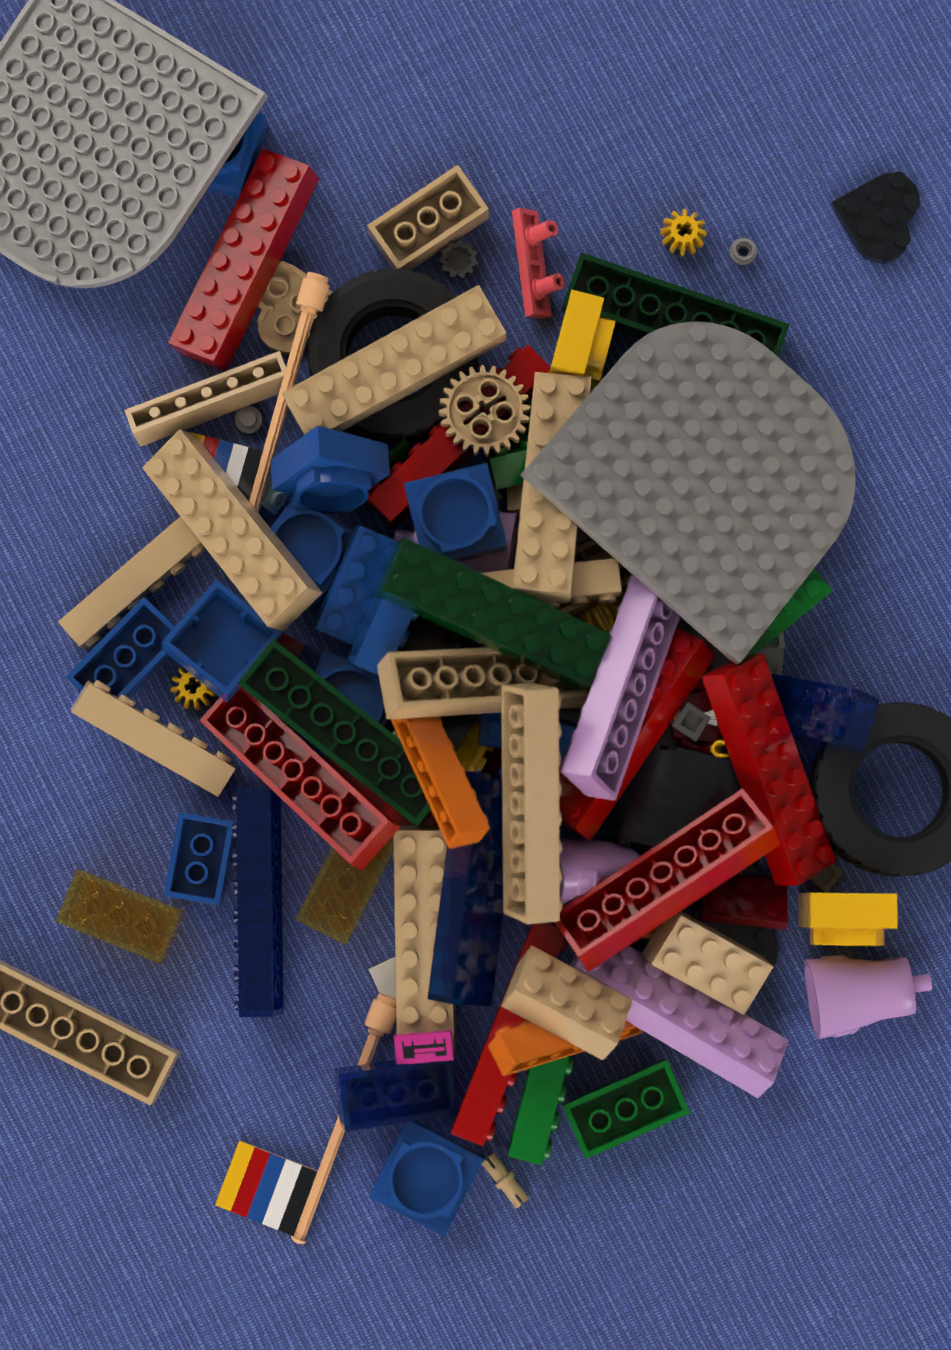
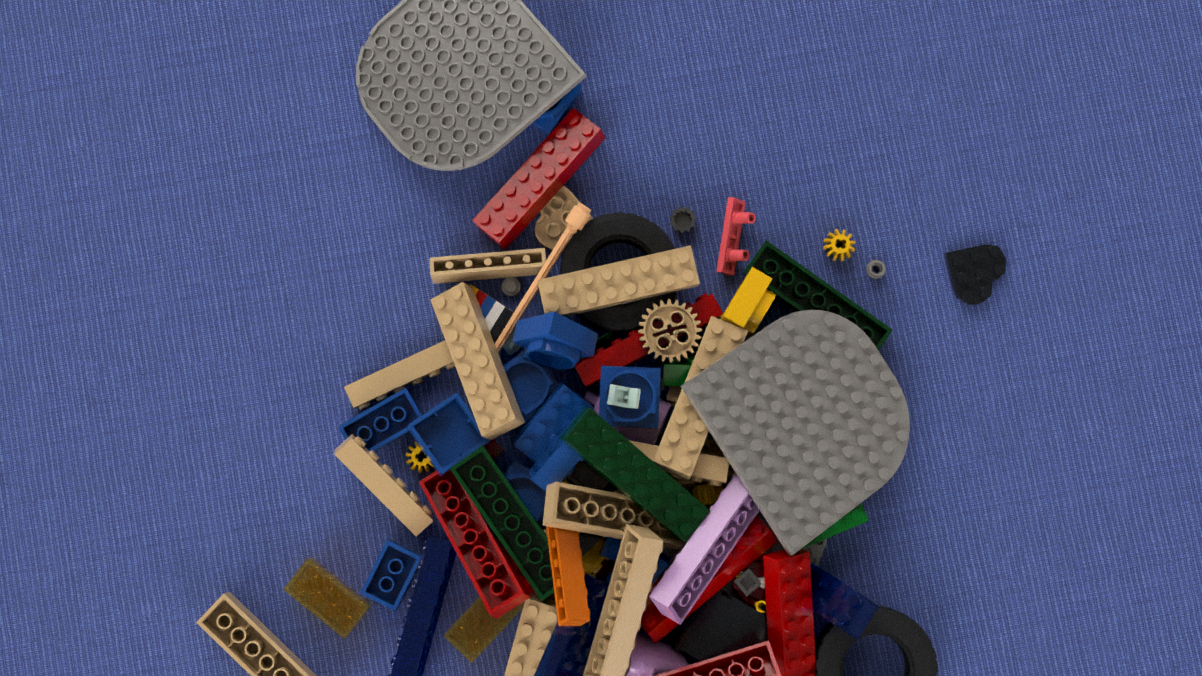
camera: 15 degrees right, 0 degrees up
tan brick [367,165,489,270] -> none
none -> light aqua bracket [607,384,641,409]

